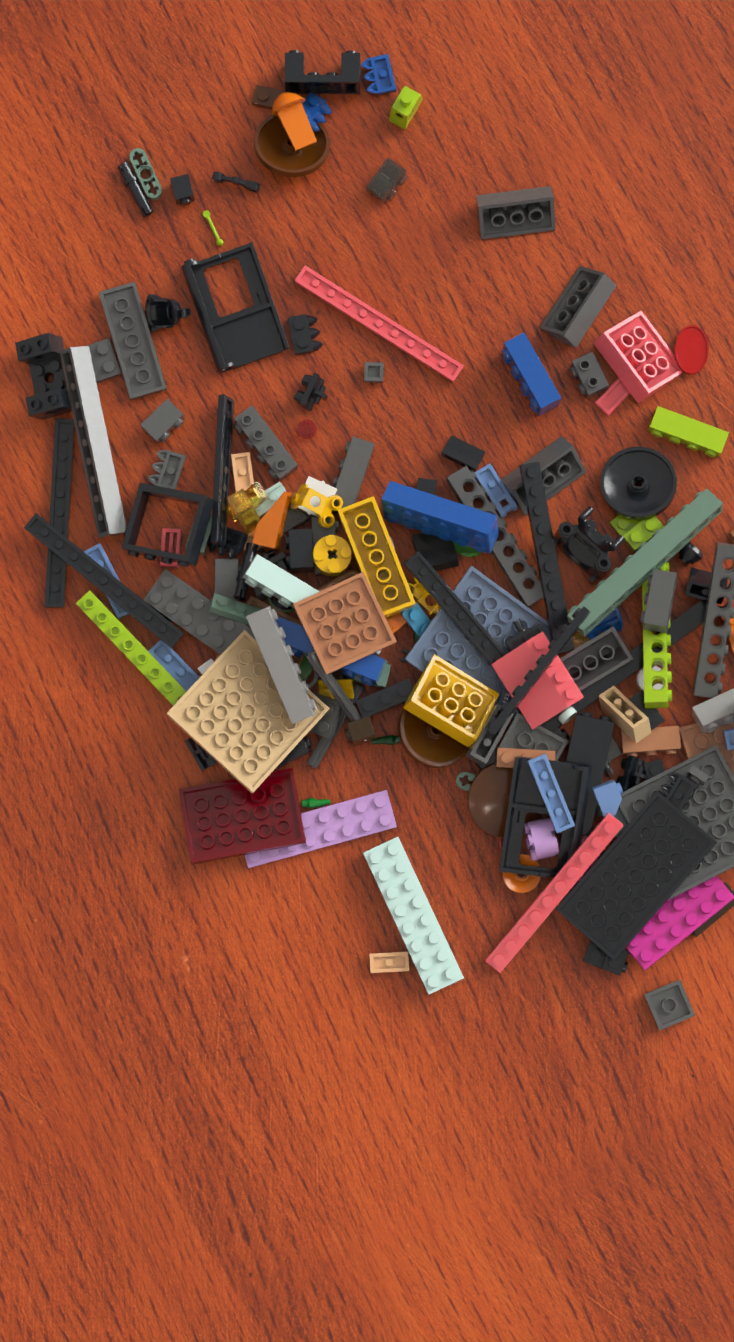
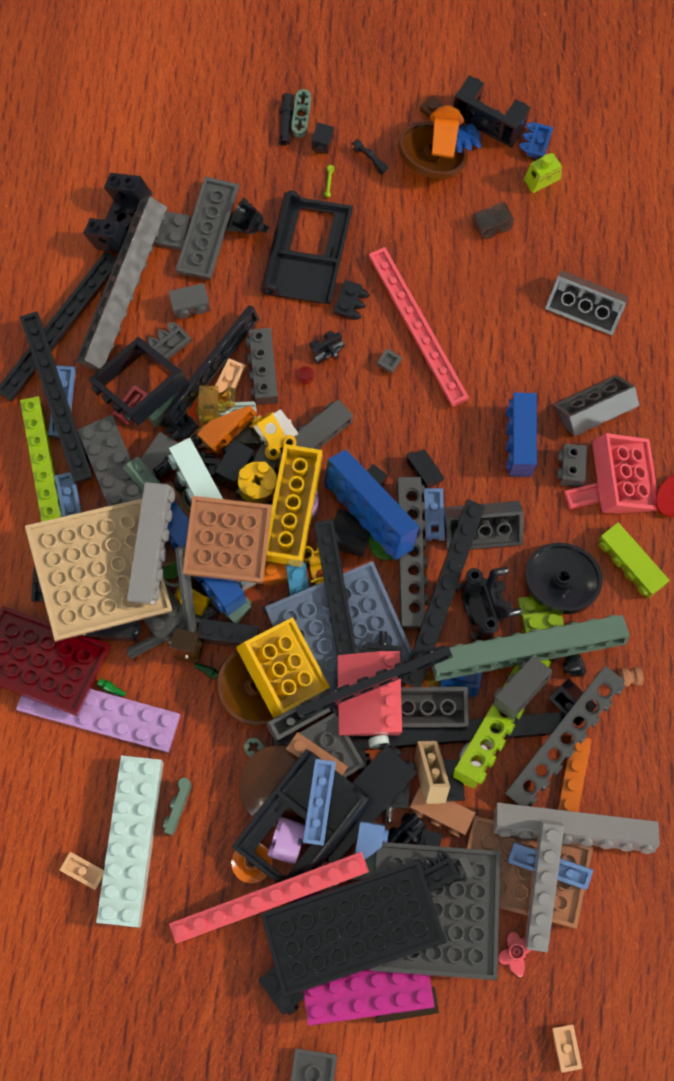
camera: 30 degrees right, 10 degrees down
none -> sand green plate [163,778,192,836]

